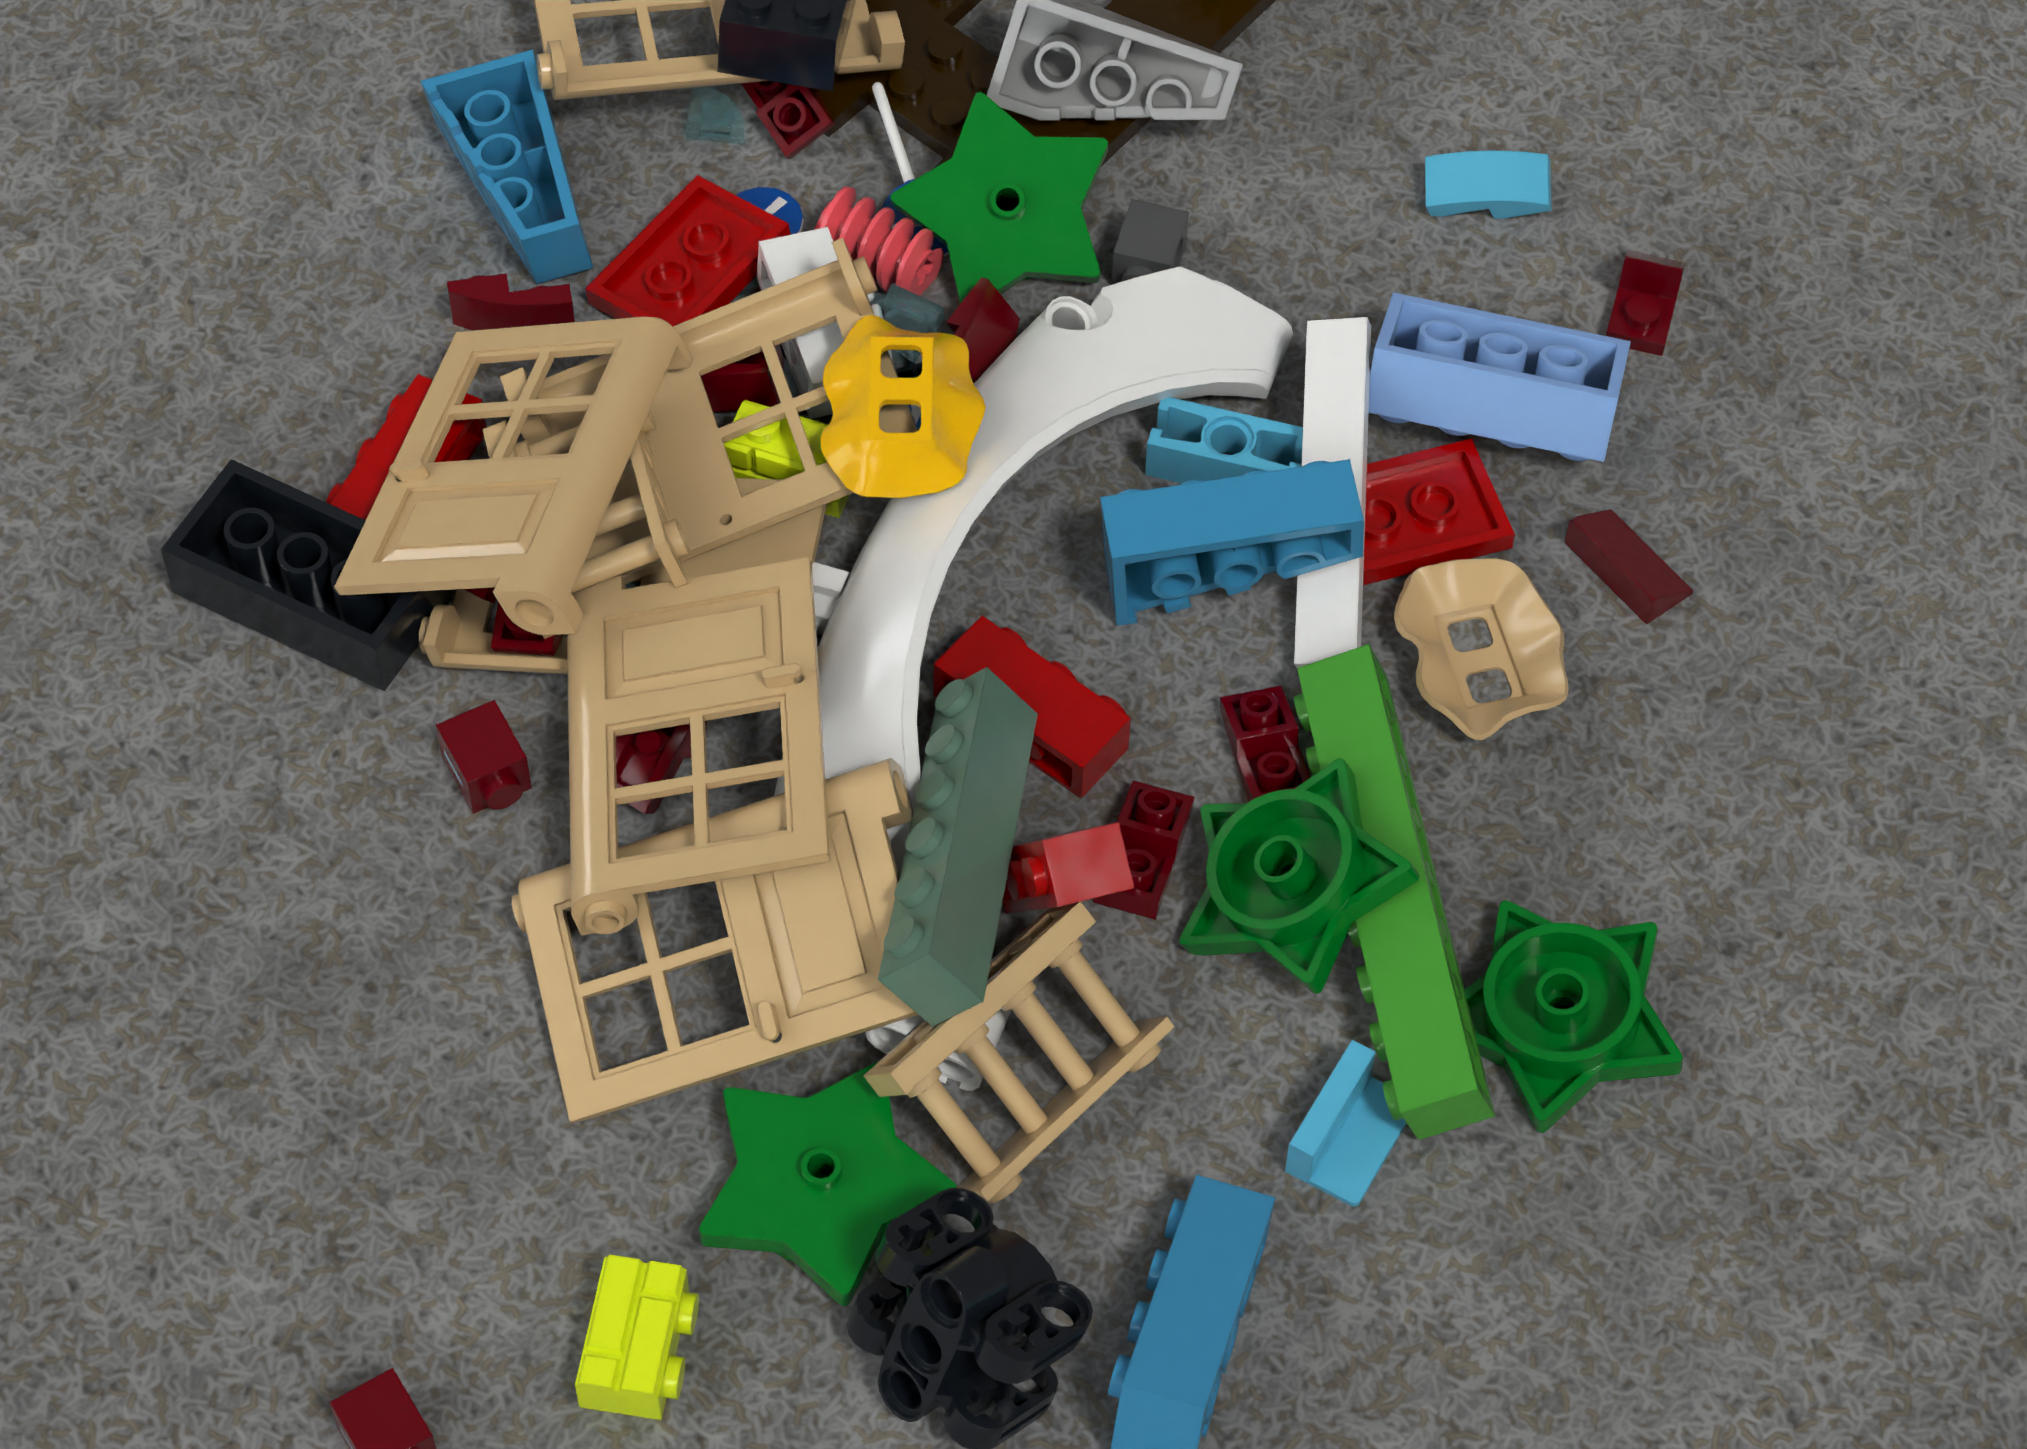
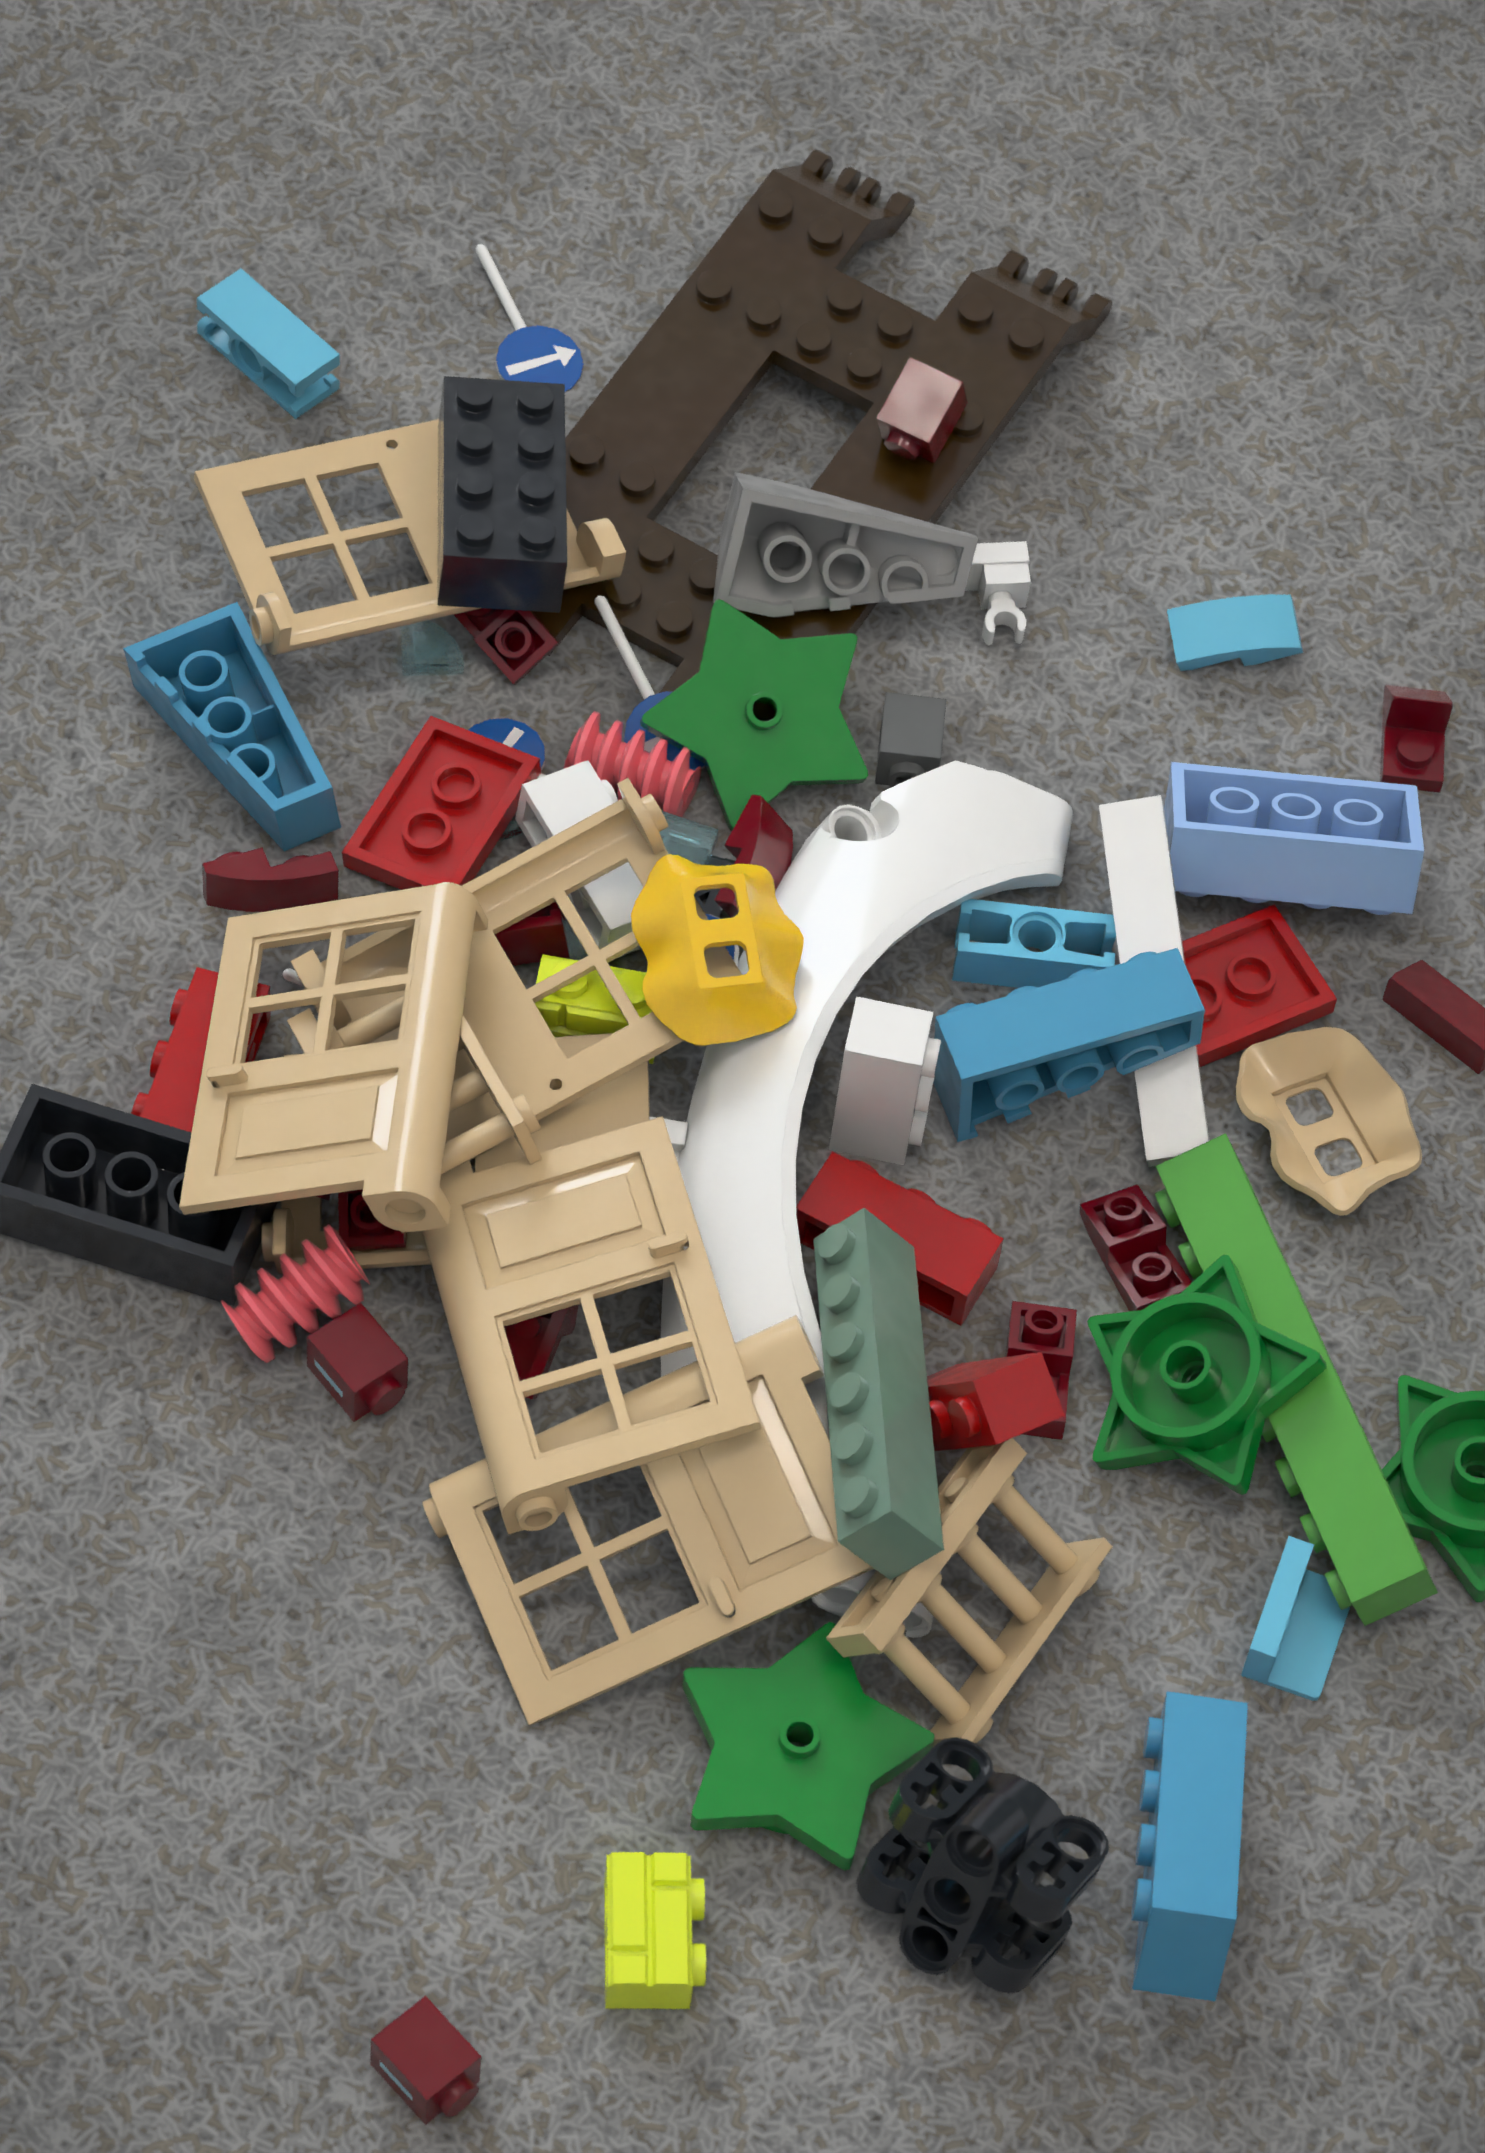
camera: 15 degrees left, 0 degrees up
none -> coral piece [221,1224,370,1363]
none -> white brick [829,997,941,1165]
none -> white piece [965,541,1031,645]

